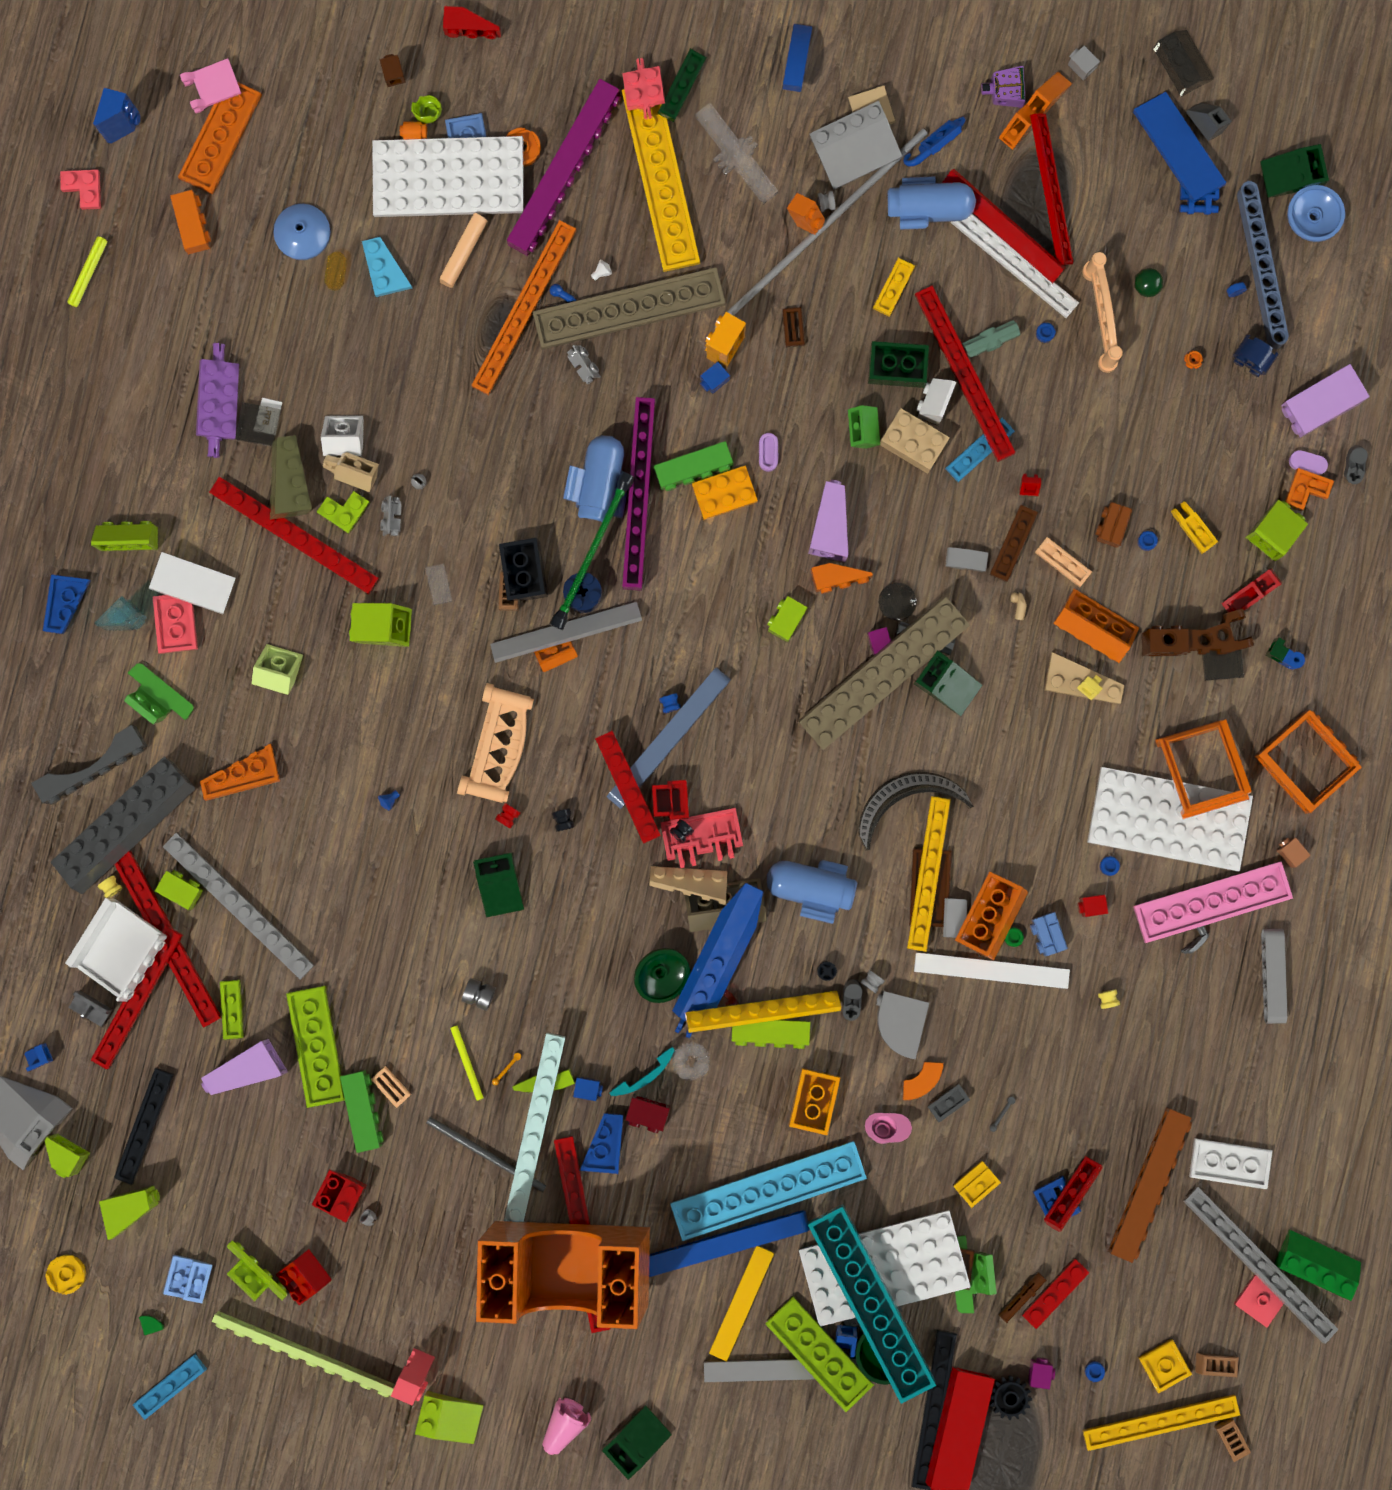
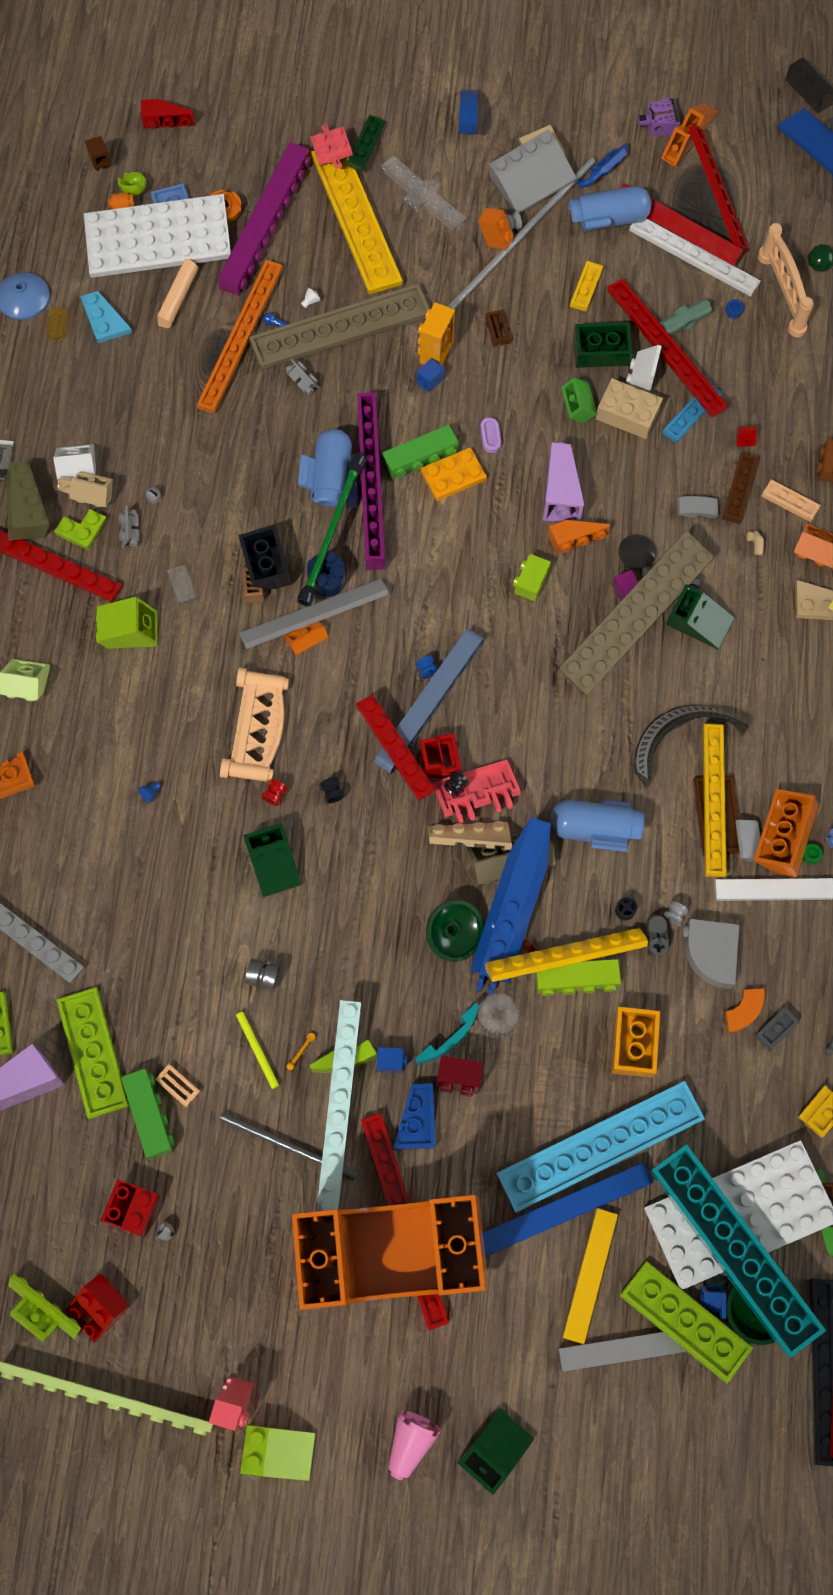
camera: 10 degrees left, 15 degrees down
bright pink piece [865,1113,912,1144] -> none
light grey brick [1068,46,1100,81] -> none

